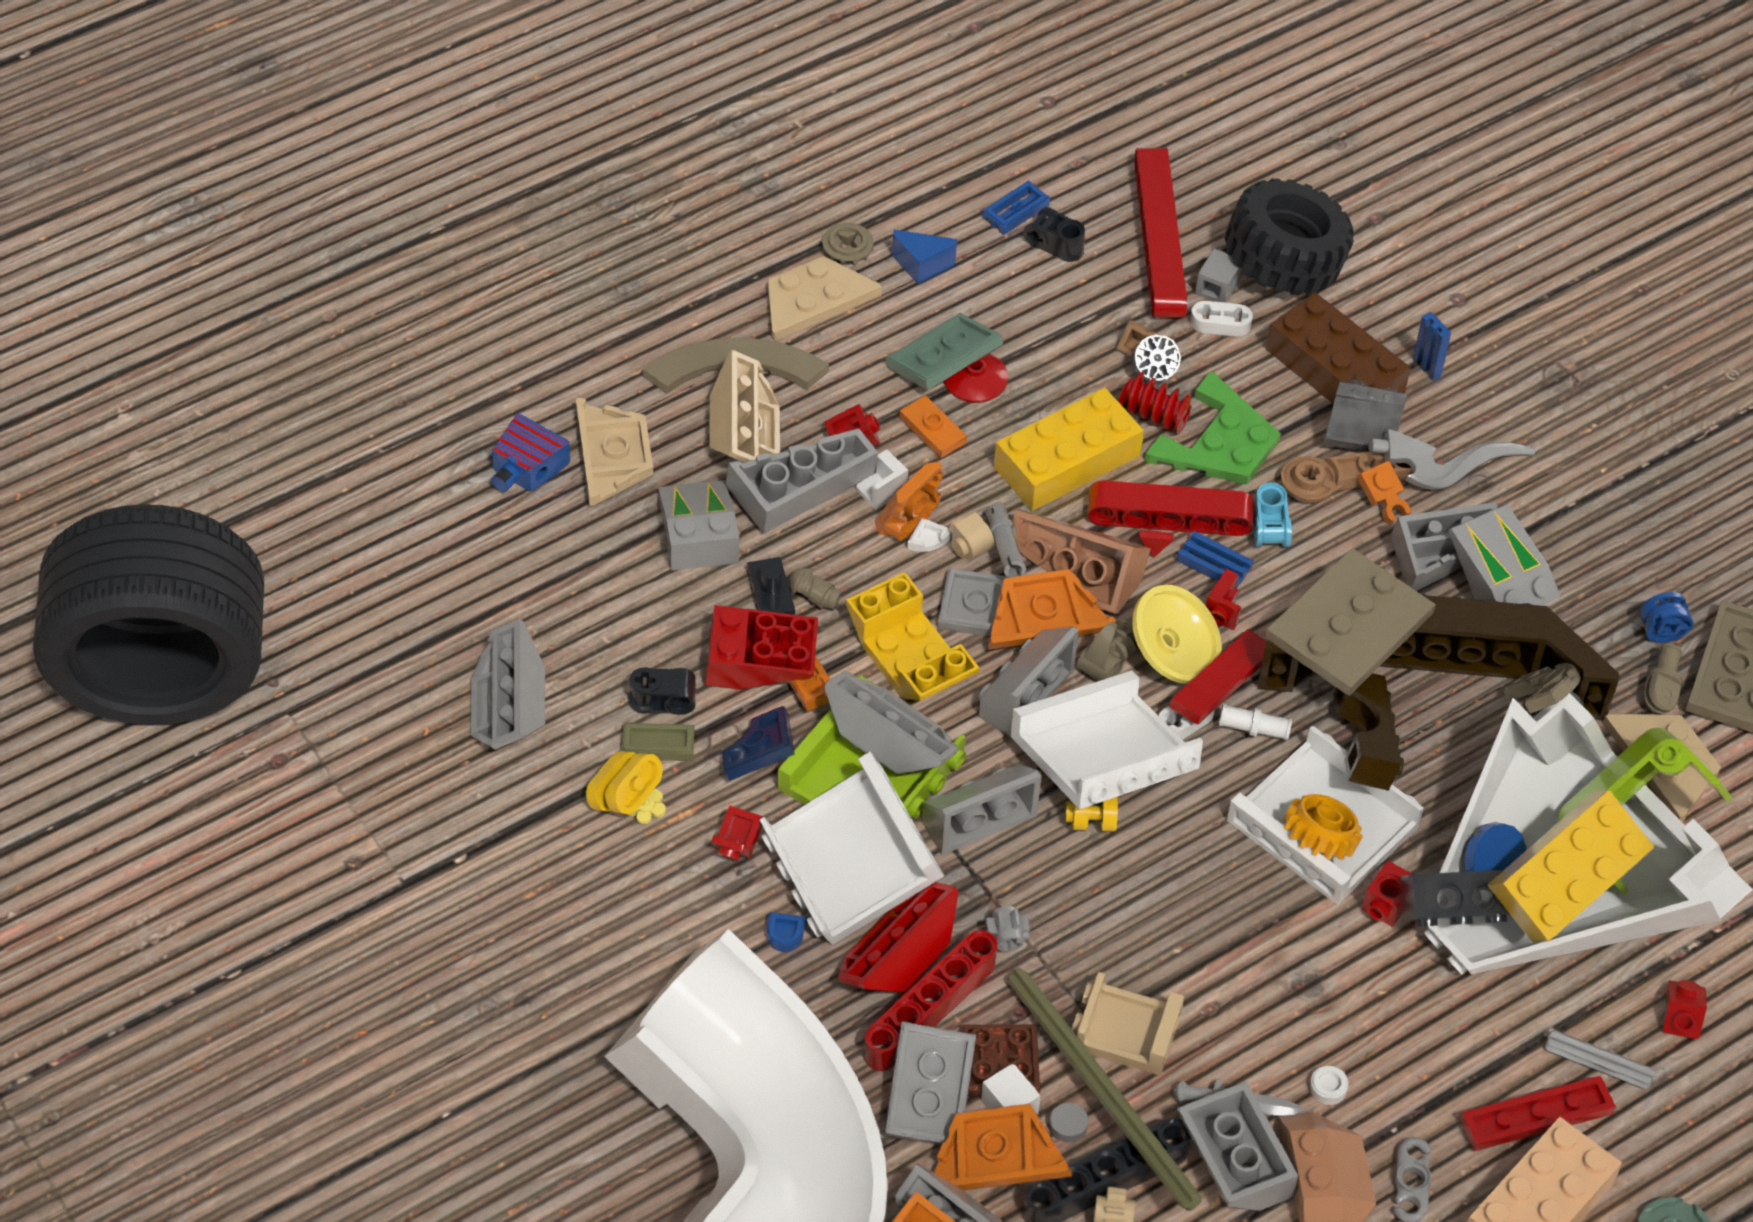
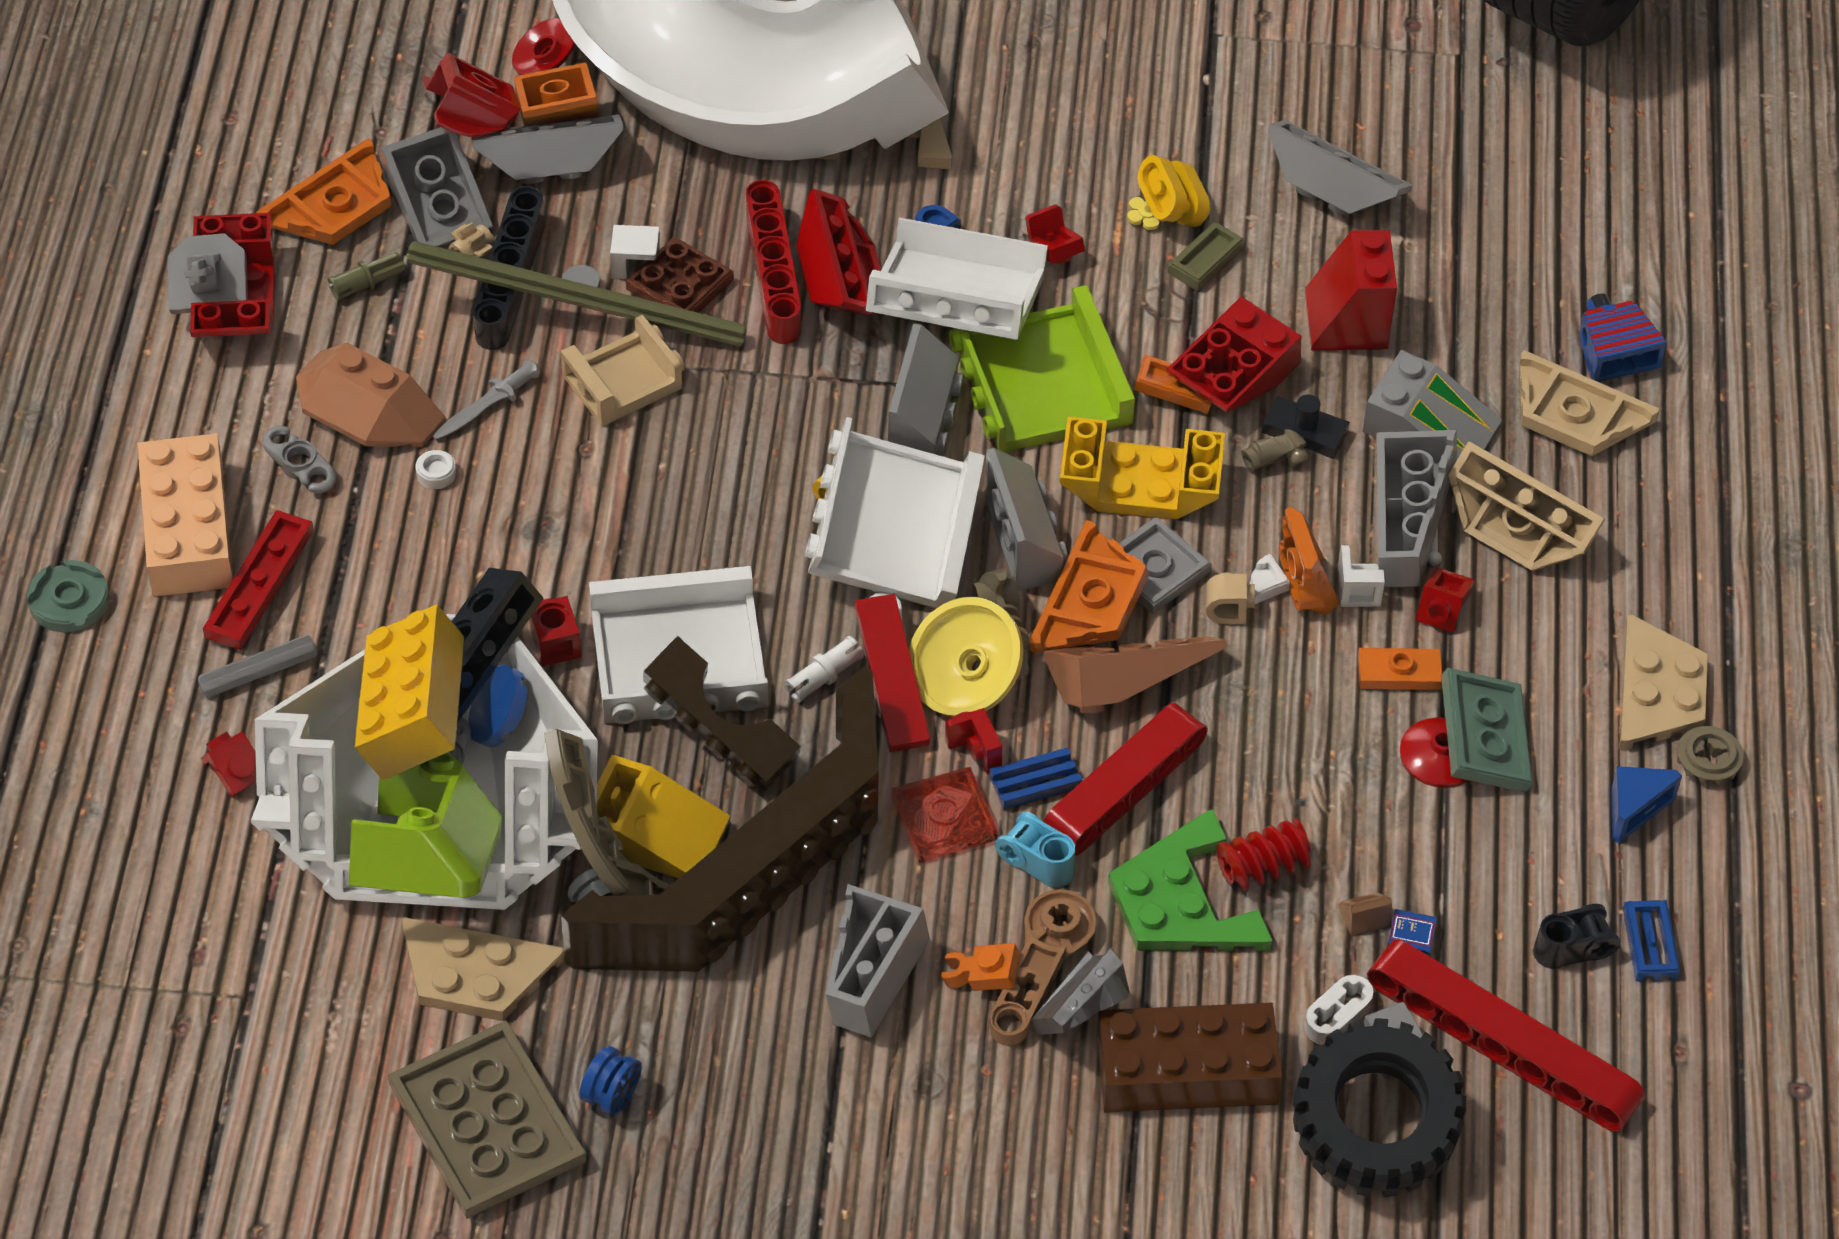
camera: 130 degrees right, 0 degrees up
black piece [628,667,696,715] -> none
dark tan tile [643,338,829,394] -> none
dark blue tile [722,706,795,781] -> none
light grey wedge [824,670,959,774] -> none
light grey tile [884,1022,976,1145] -> none
orange wing [934,1103,1072,1191] -> none
light grey pin [985,503,1026,578] -> none
light grey gear [985,906,1030,952] -> none
yellow brick [994,387,1144,511] -> none
wheel [1131,335,1181,382] -> none
red slope [1138,530,1174,558] -> none
light grey slope [1177,1081,1298,1211] -> none
dark tan plate [1265,548,1436,696] -> none
light orange gear [1283,794,1363,860] -> none
light grey piece [1369,429,1535,490] -> none
blue tile [1413,312,1451,380] -> none
light grey slope [1448,504,1561,606] -> none
dark tan arm [1644,643,1682,715] -> none
none -> yellow slope [597,755,731,878]
none -> clear red tile [891,767,998,862]
none -> red slope [1305,230,1397,351]
none -> blue tile [1388,909,1437,956]

